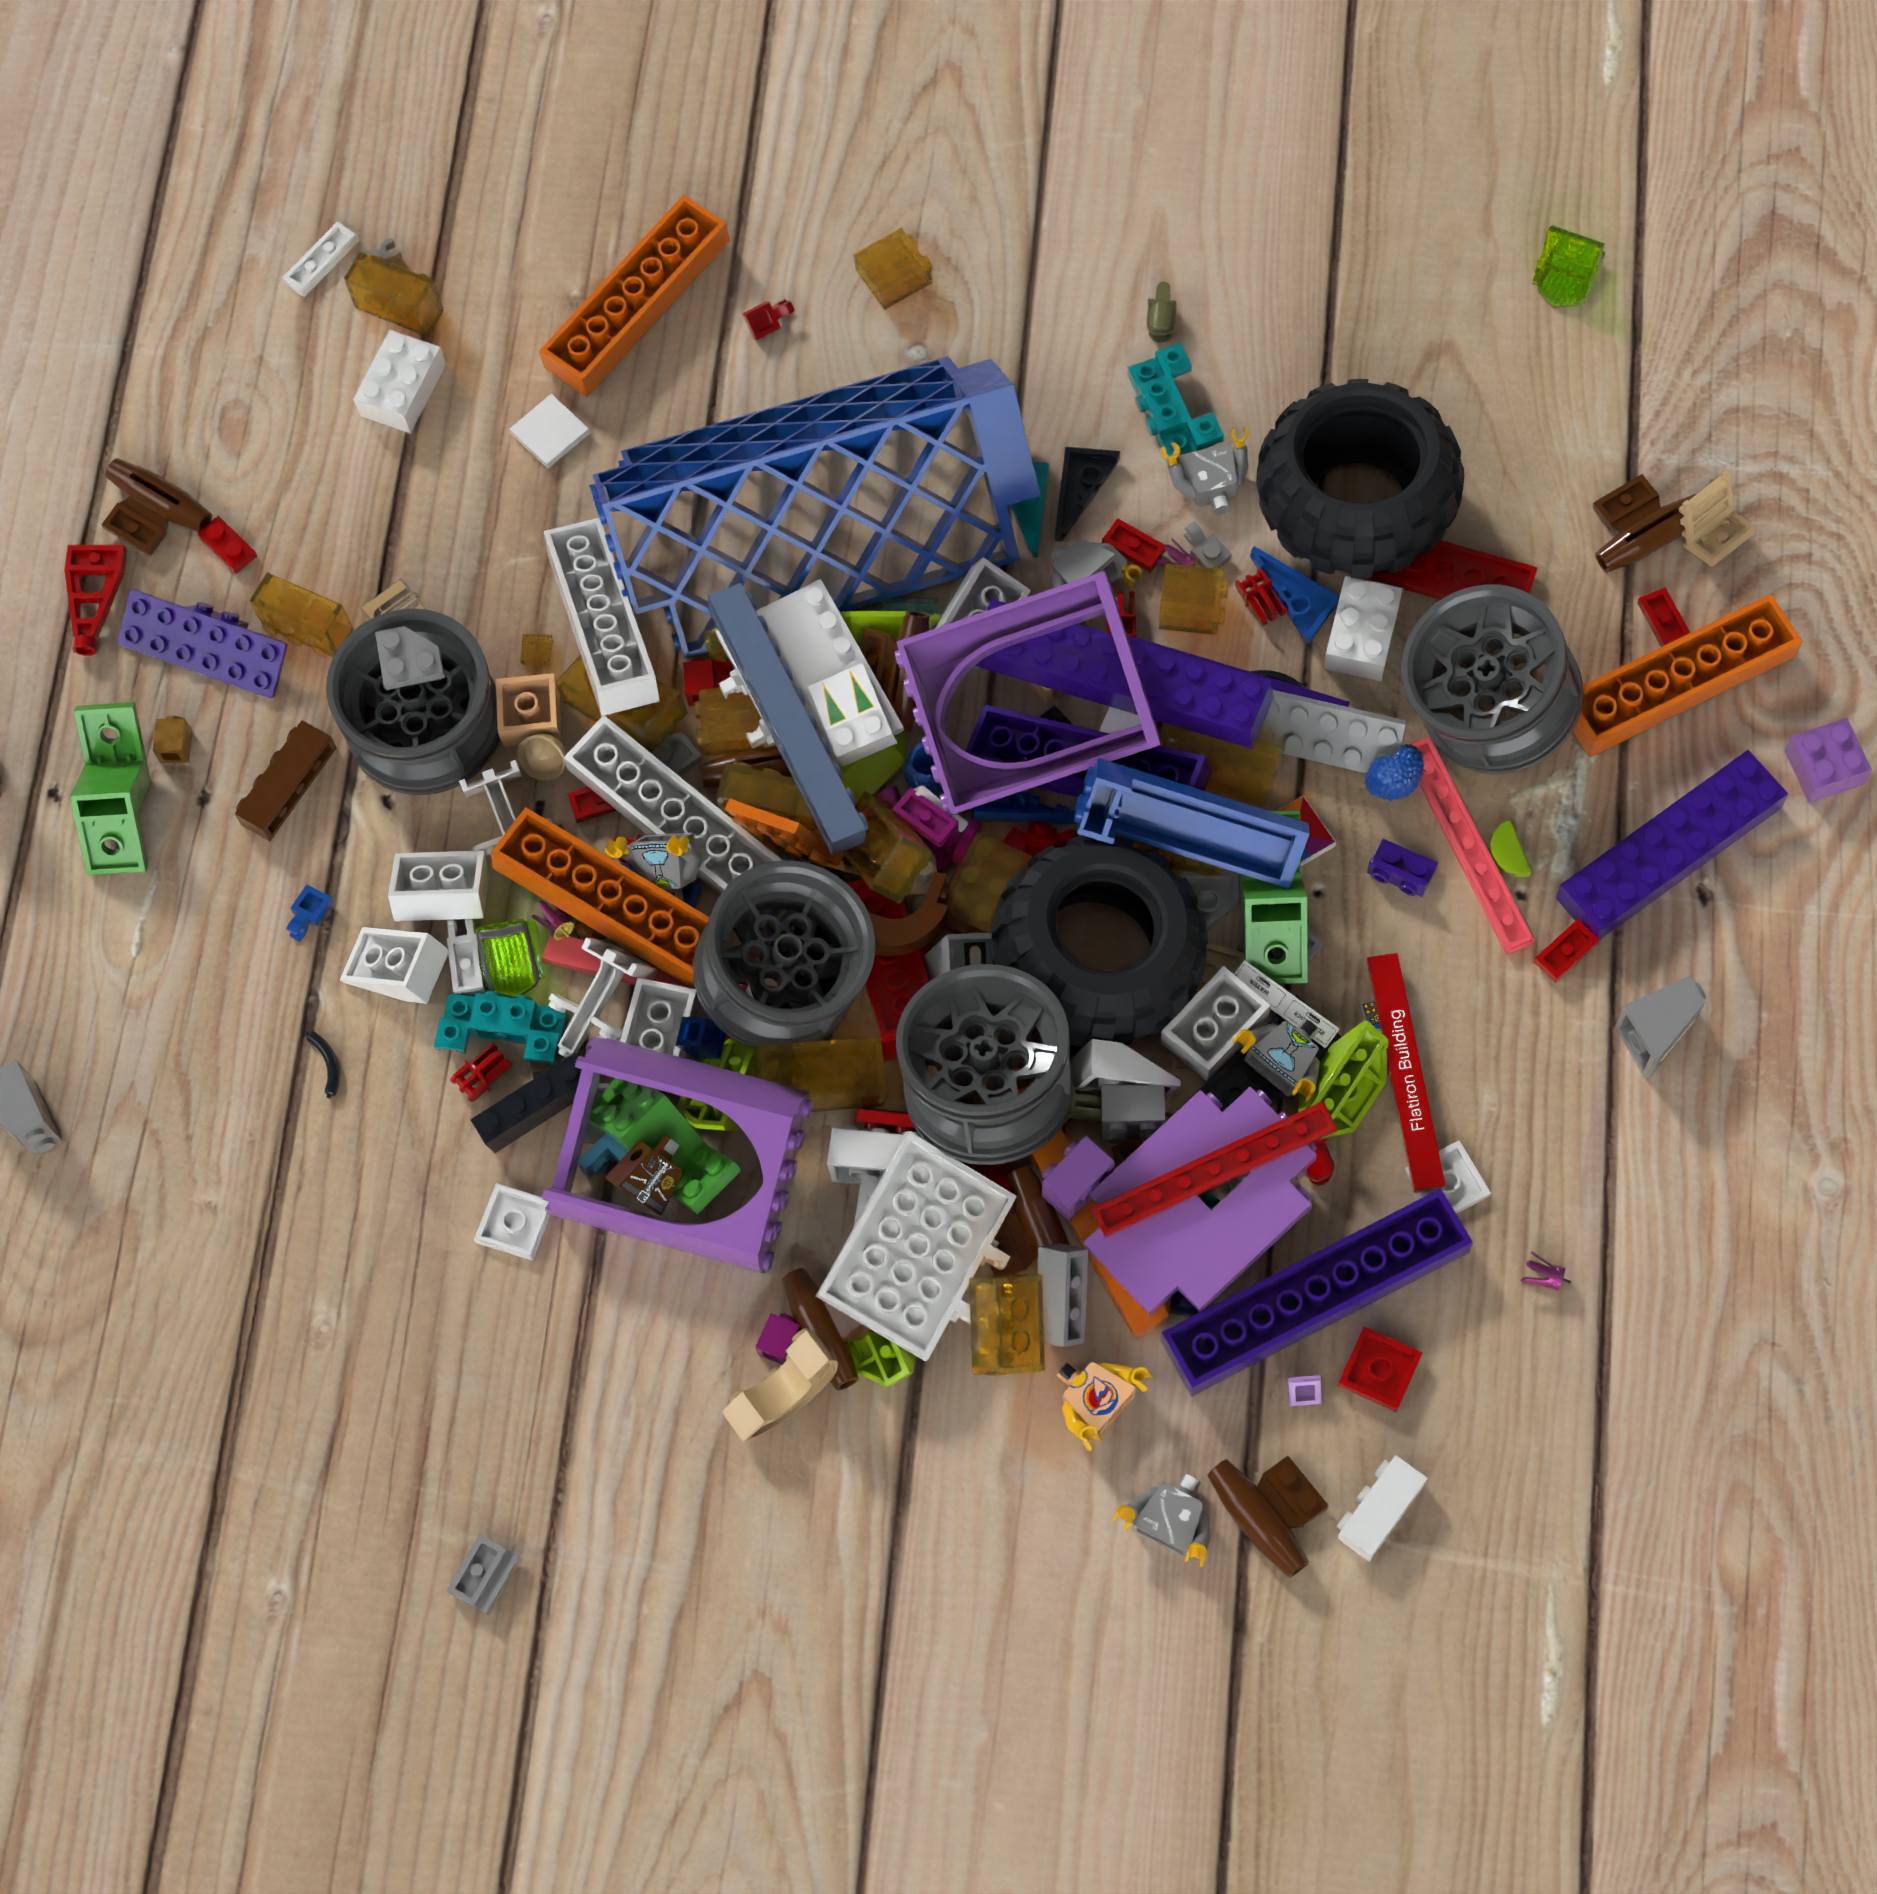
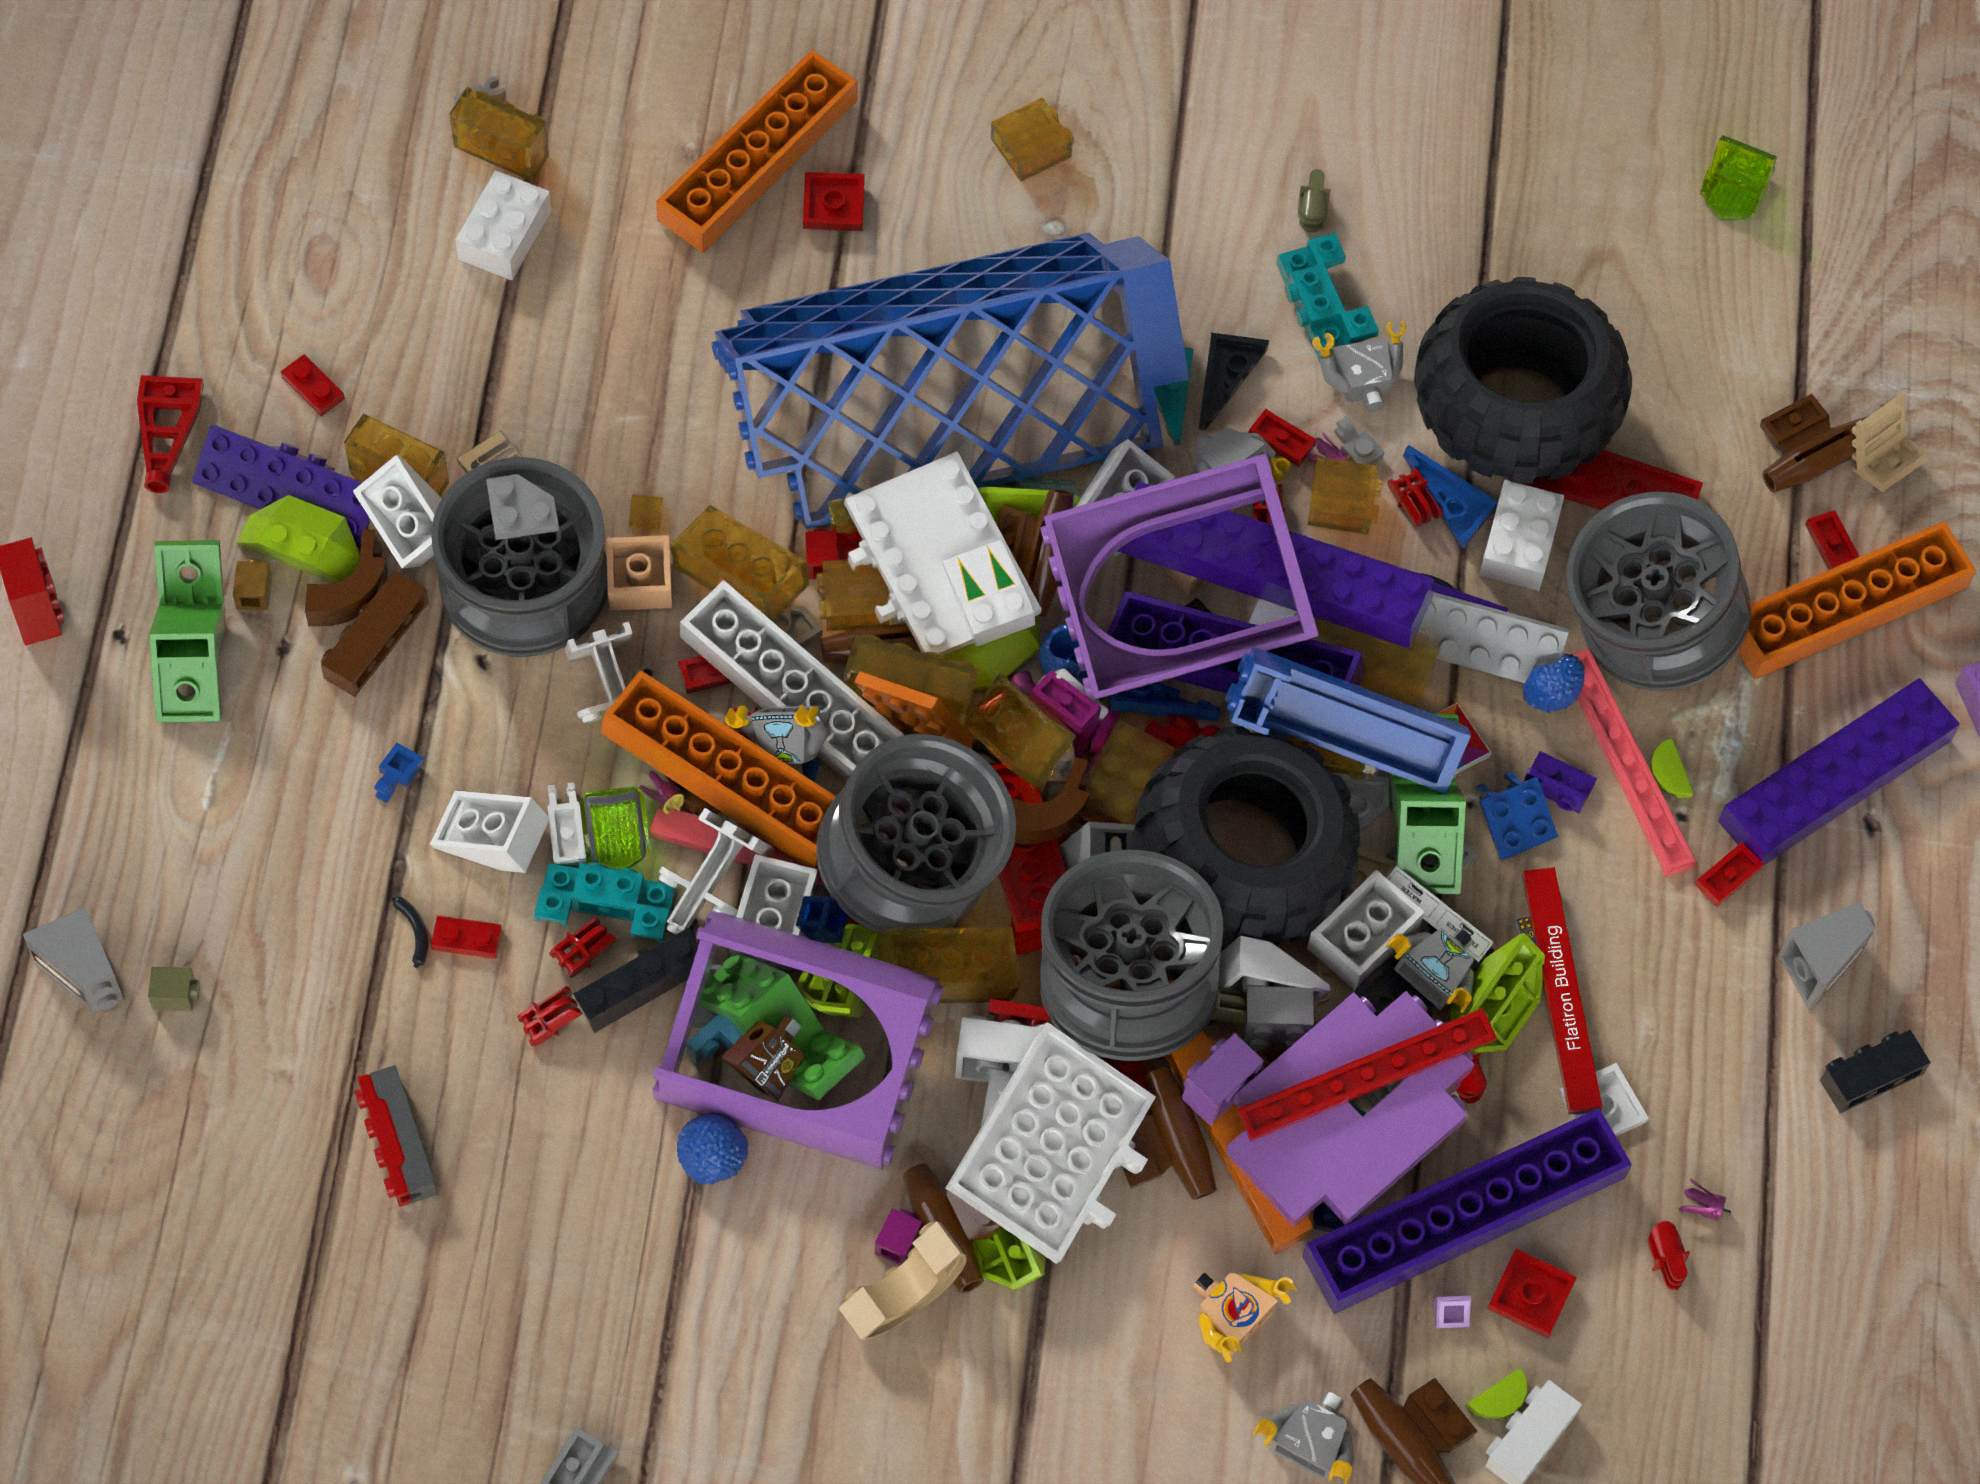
camera: 10 degrees left, 5 degrees down
reddish brown plate [101,458,212,556] -> none
white tile [282,221,360,297] -> none
white brick [388,850,490,921] -> none
white tile [474,1183,551,1261] -> none
white tile [509,394,590,469] -> none
tan hat [517,733,566,781] -> none
white brick [543,518,660,716] -> none
sand blue brick [708,583,869,856] -> none
red plate [742,299,795,340] -> none
clear yellow brick [969,1274,1045,1376] -> none
light grey brick [1035,1243,1088,1347] -> none
none -> olive brick [148,967,200,1011]
none -> lime wedge [236,495,360,583]
none -> reddish brown arch [305,529,388,626]
none -> white slope [353,455,442,568]
none -> piece [354,1065,438,1207]
none -> red plate [431,915,502,959]
none -> red arm [517,986,582,1046]
none -> blue hair [677,1113,749,1184]
none -> red plate [803,172,865,231]
none -> lime tile [1465,1367,1527,1421]
none -> blue plate [1476,772,1558,860]
none -> red arm [1648,1221,1690,1290]
none -> black brick [1820,1029,1931,1113]

